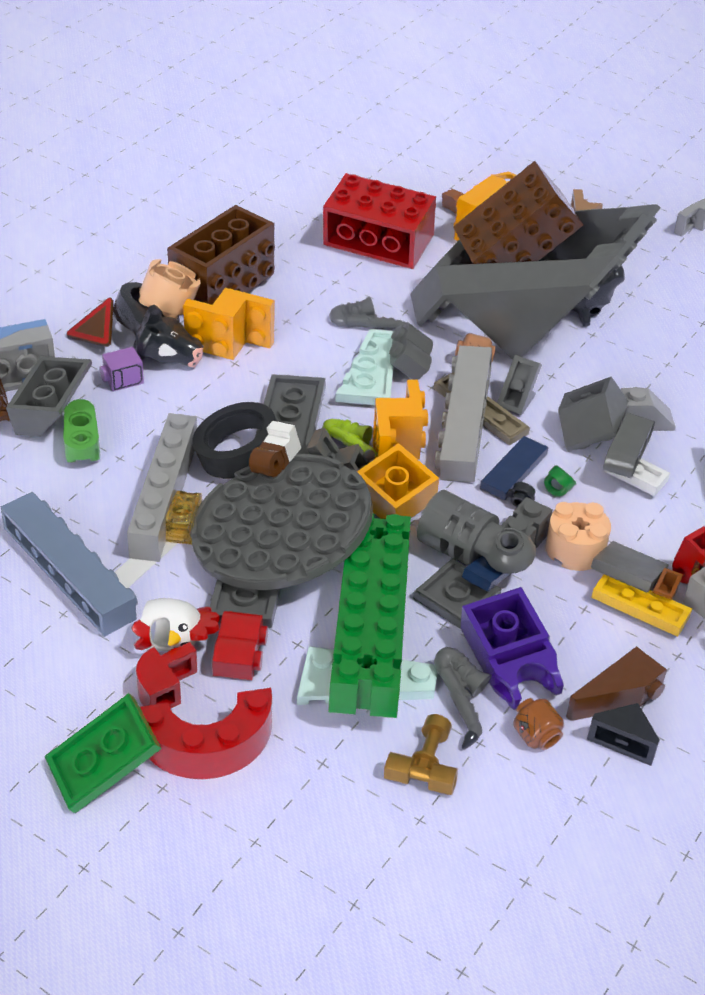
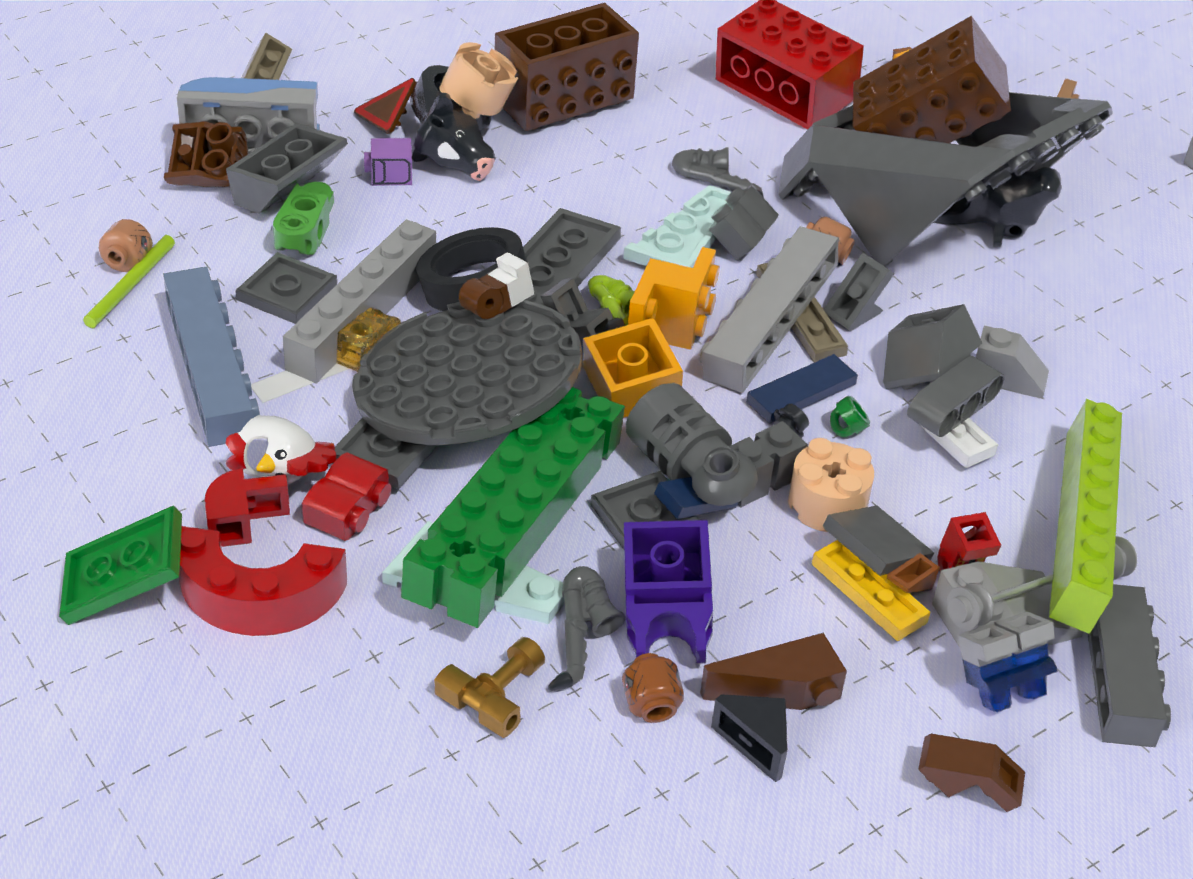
camera: 20 degrees right, 0 degrees up
light orange bracket [183,288,275,360] -> none
none -> dark grey tile [235,252,337,324]

